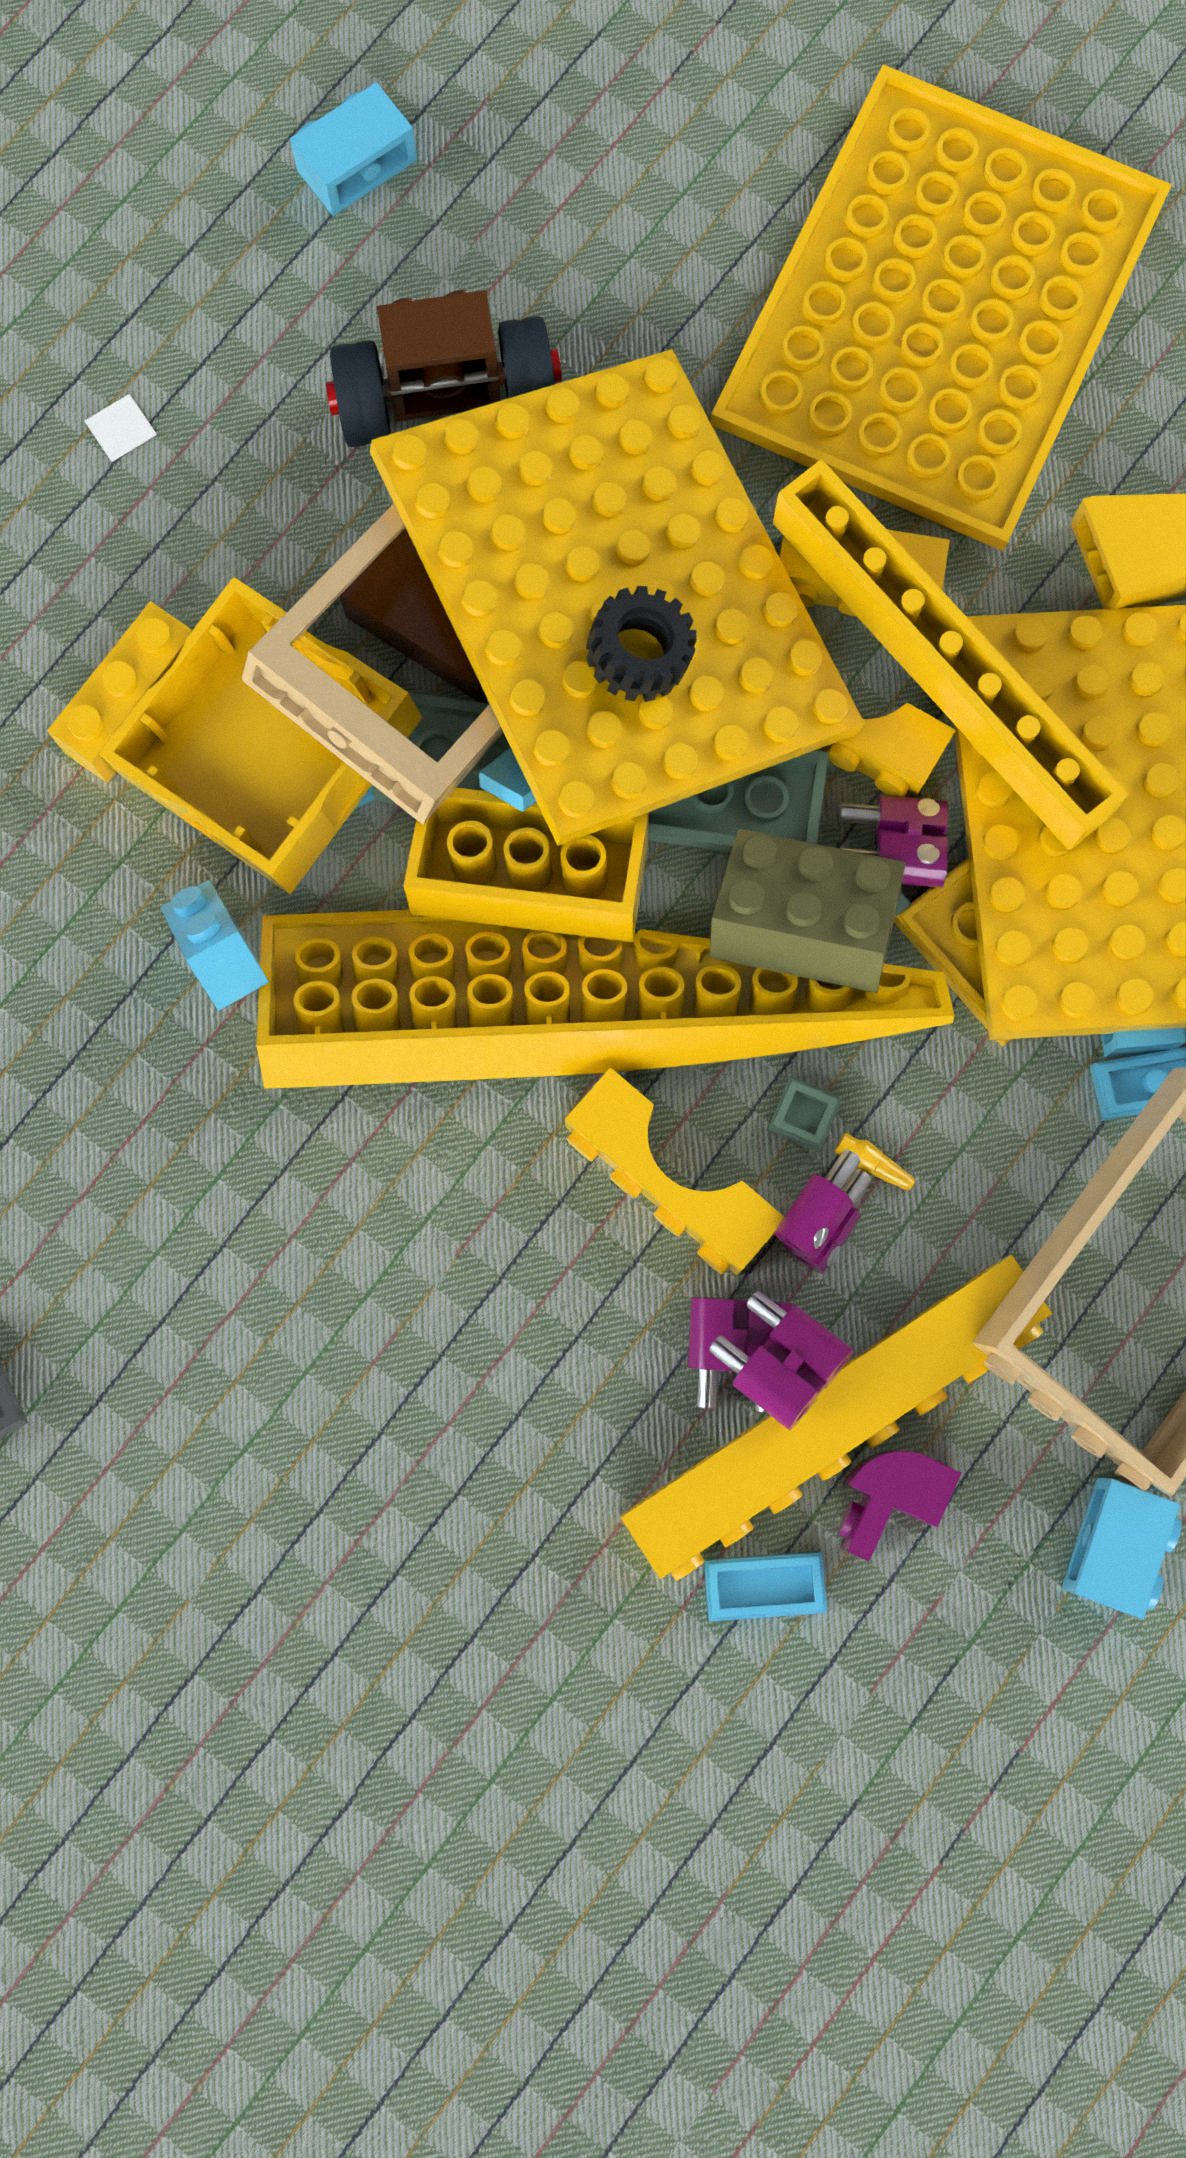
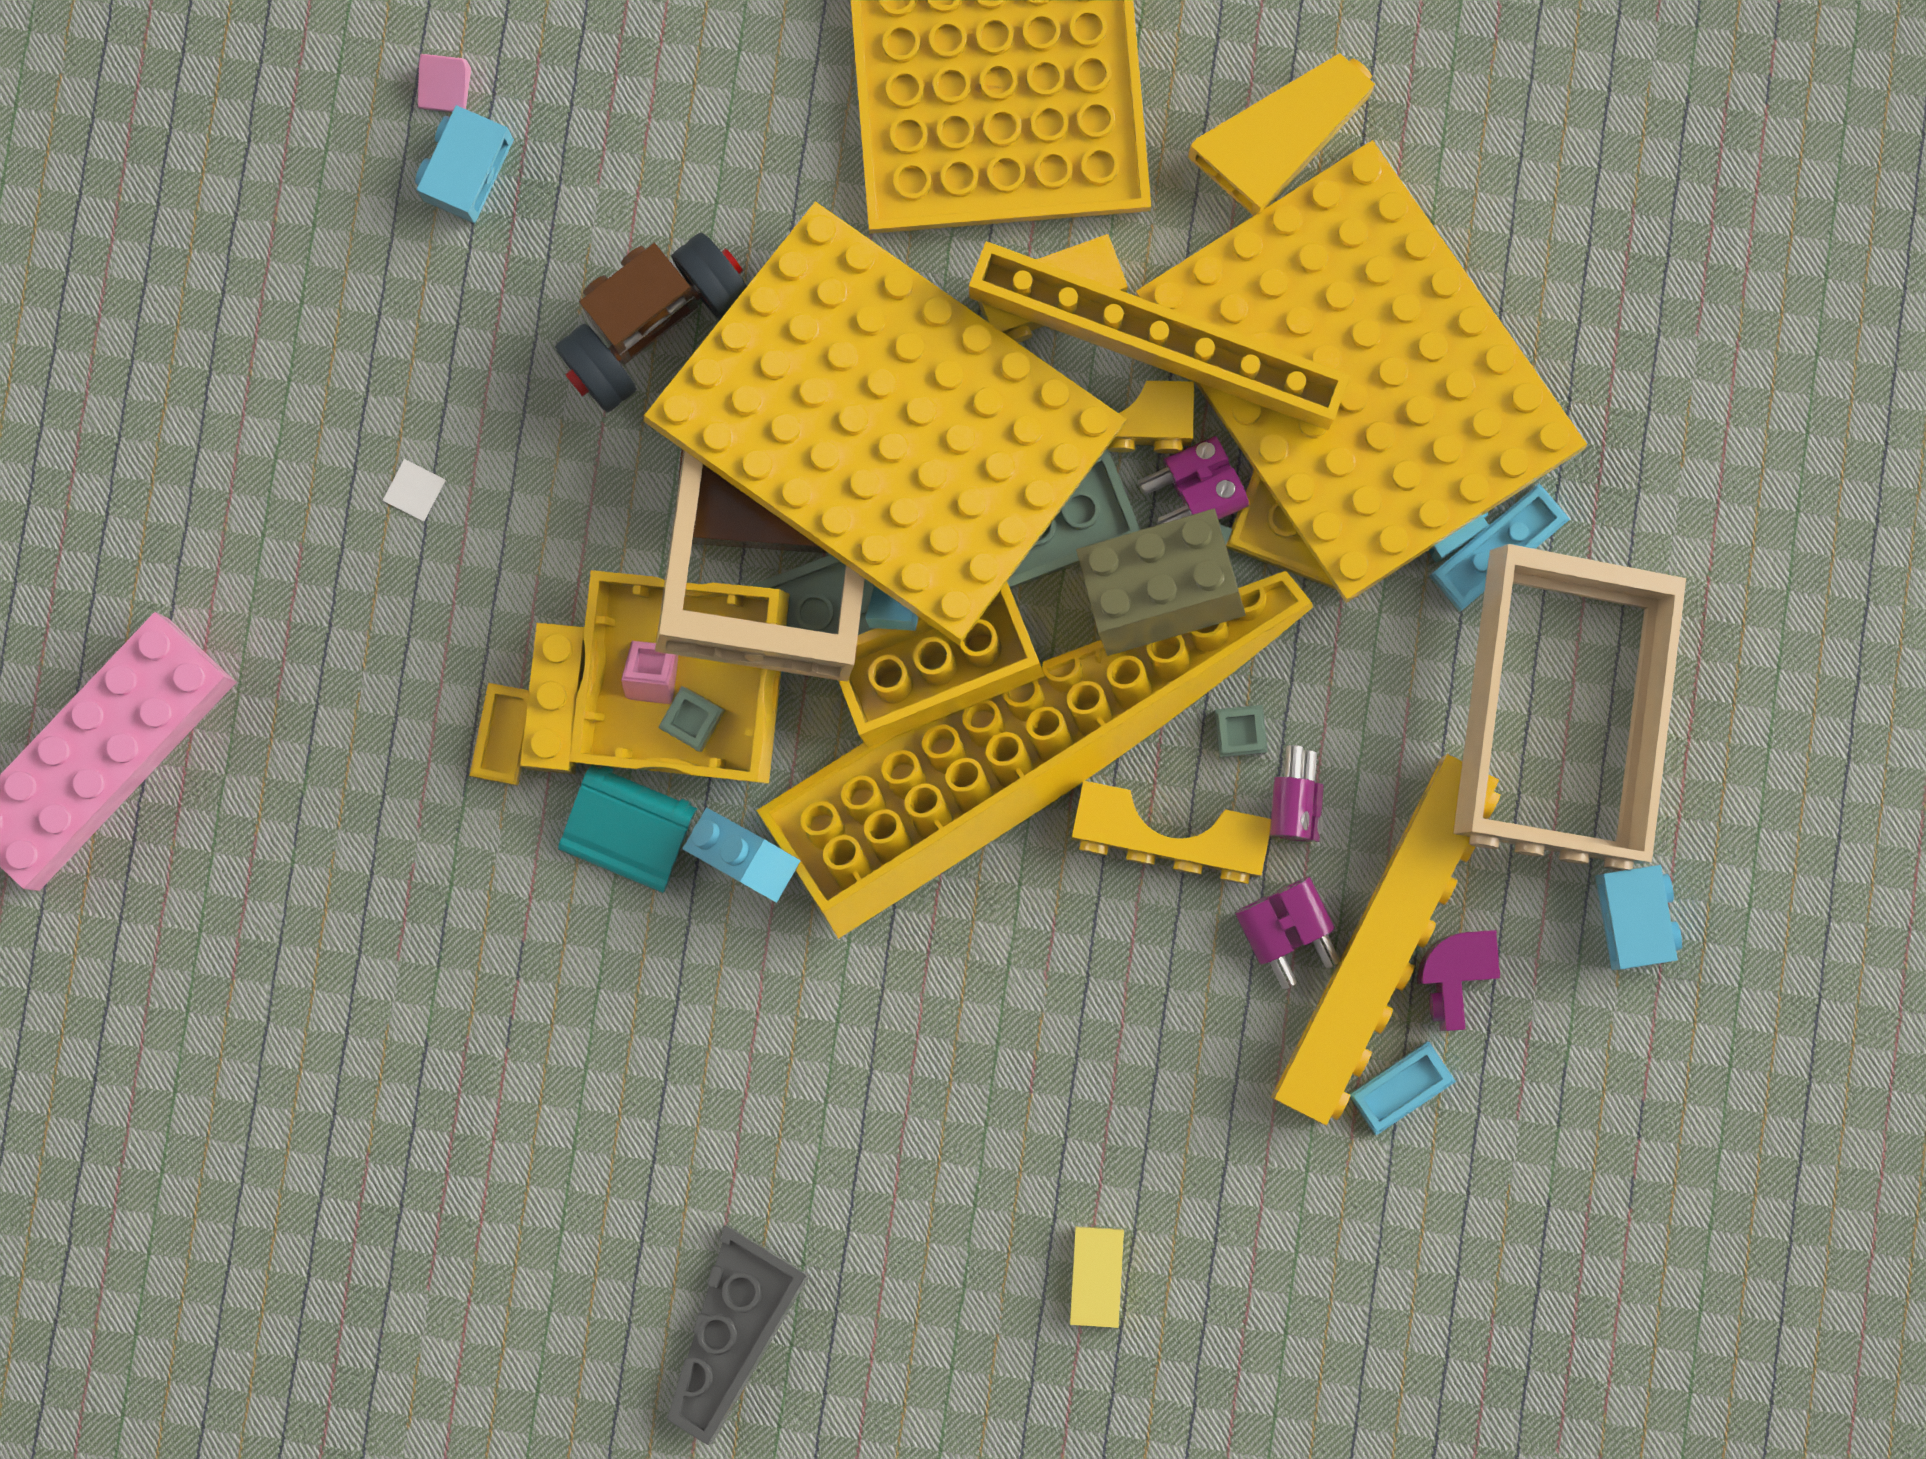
camera: 25 degrees left, 5 degrees up
black tyre [586,586,697,702] -> none
magenta piece [710,1291,854,1431] -> none
yellow piece [834,1132,915,1191] -> none
none -> bright pink slope [418,54,471,112]
none -> yellow tile [469,683,529,786]
none -> teal piece [558,764,698,893]
none -> bright pink slope [621,641,678,704]
none -> sand green tile [658,686,726,752]
none -> light yellow tile [1070,1226,1124,1328]

